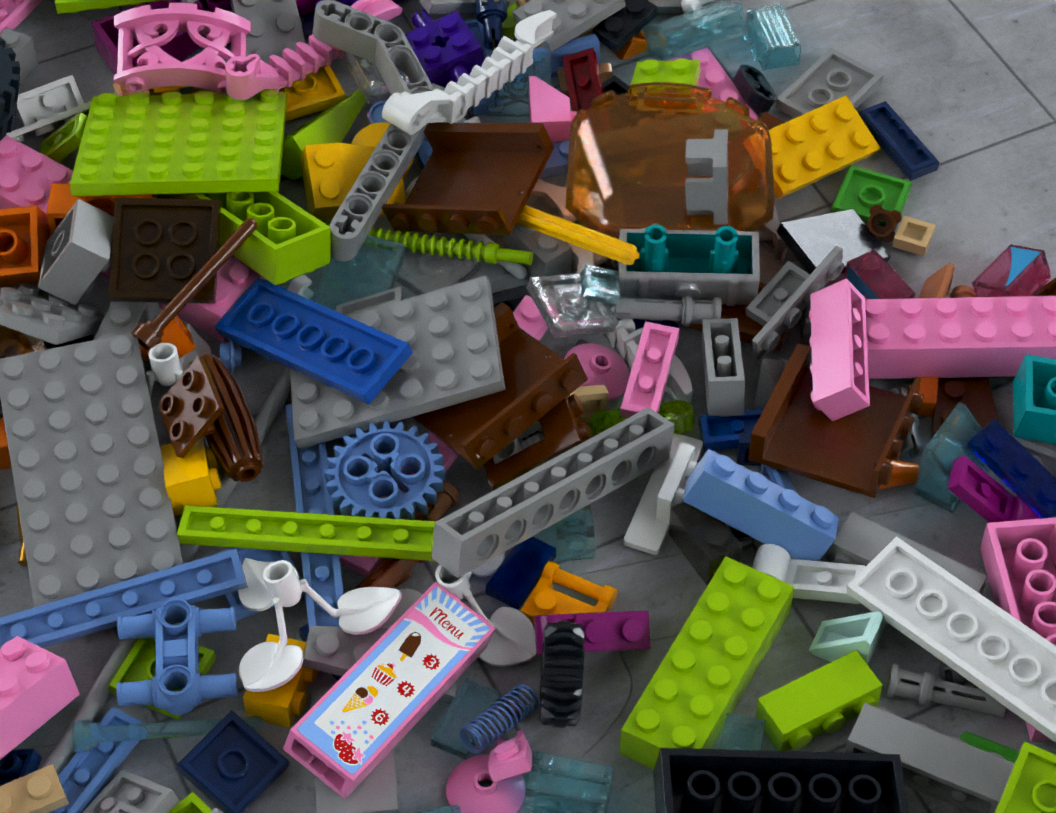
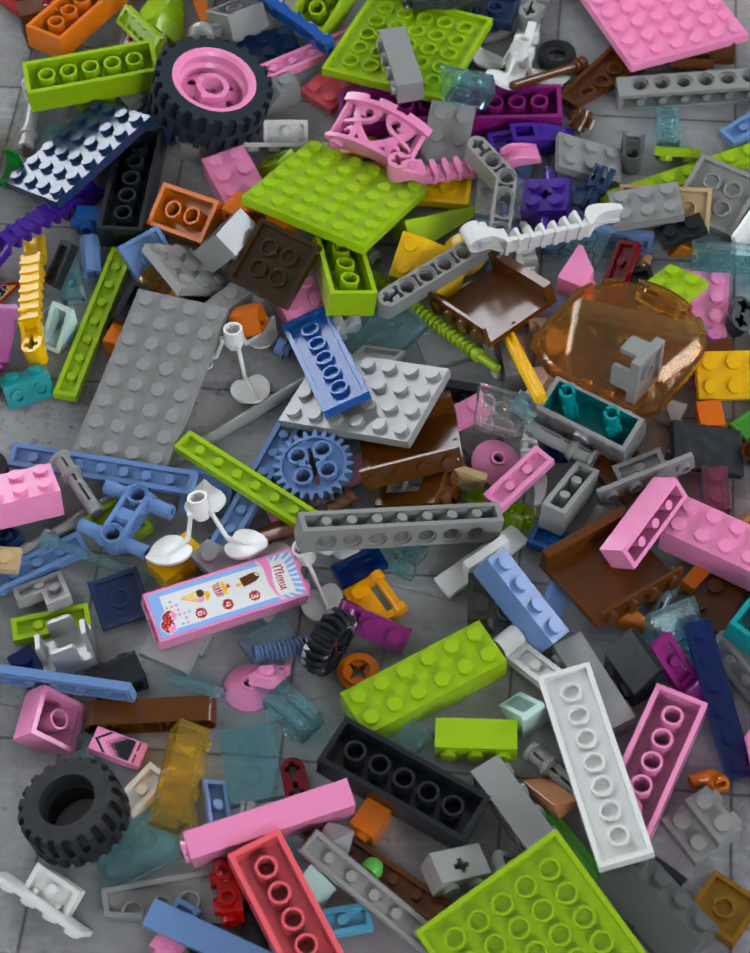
camera: 35 degrees right, 5 degrees up
reddish brown piece [131,218,258,351] -> none
reddish brown plate [157,354,264,482] -> none
yellow brick [161,436,222,516] -> none
none -> light grey pin [49,449,104,519]
none -> coral plate [300,71,360,116]
none -> orange gear [337,653,380,688]
none -> nougat slope [523,777,578,820]
none -> black slope [603,626,664,707]
none -> orange brick [694,400,726,428]

